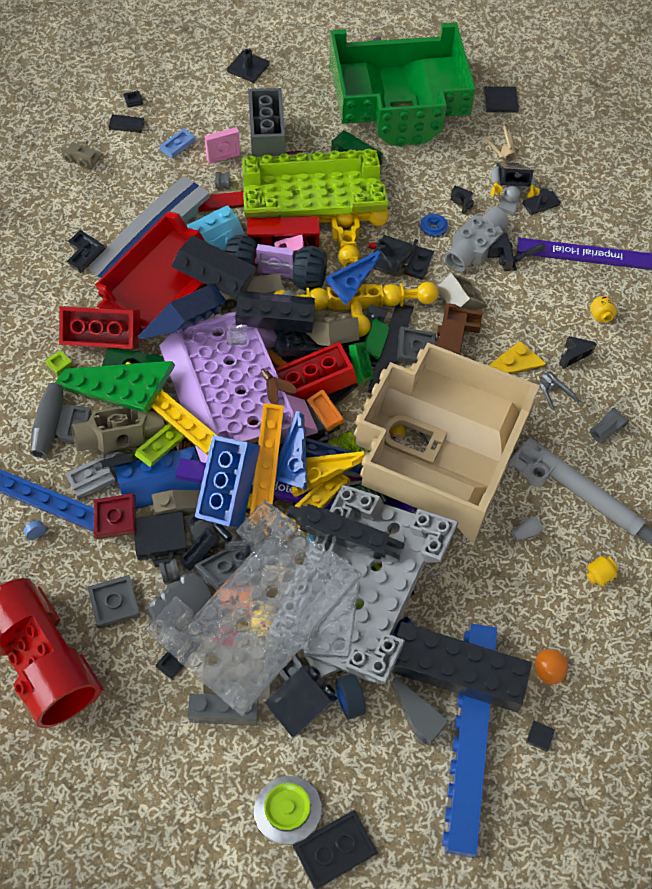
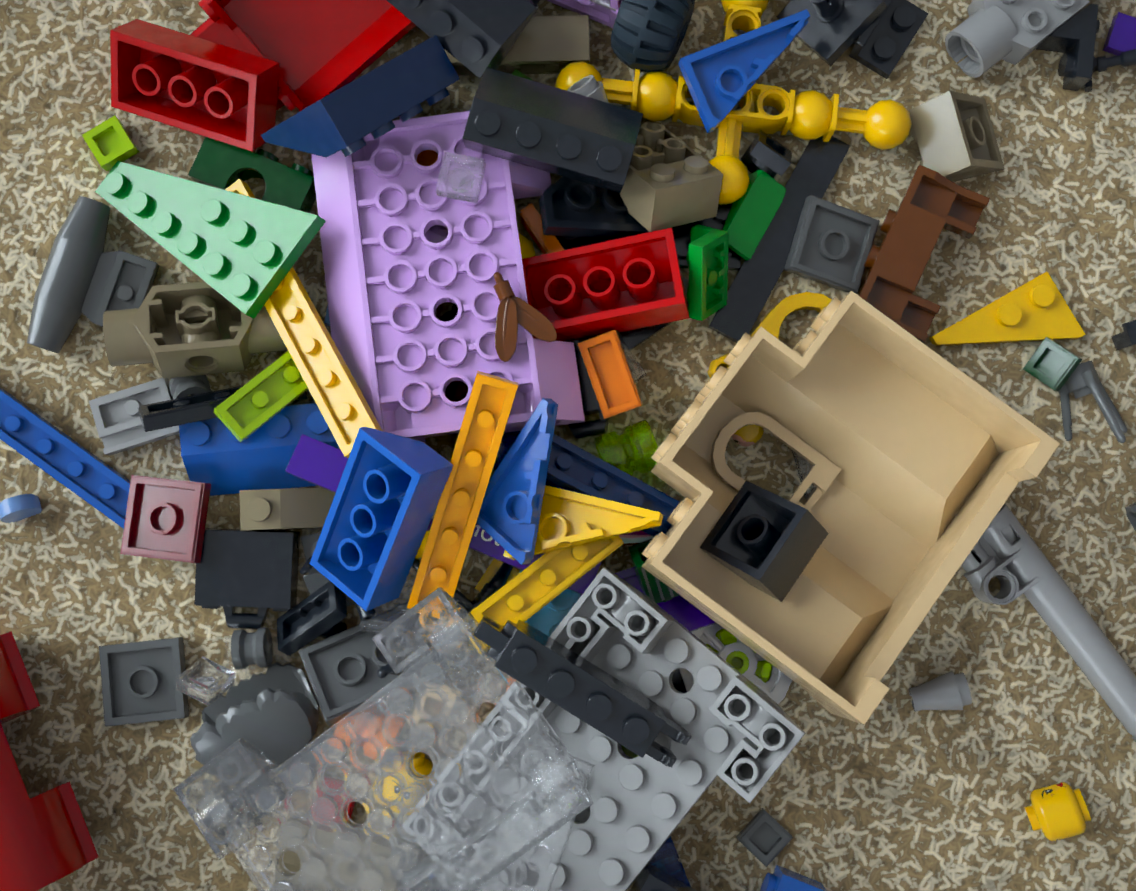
camera: 10 degrees right, 25 degrees up
none -> clear plate [176,656,235,706]
none -> black slope [700,480,829,602]
none -> dark grey tile [736,808,793,867]
none -> tile [1023,337,1082,391]

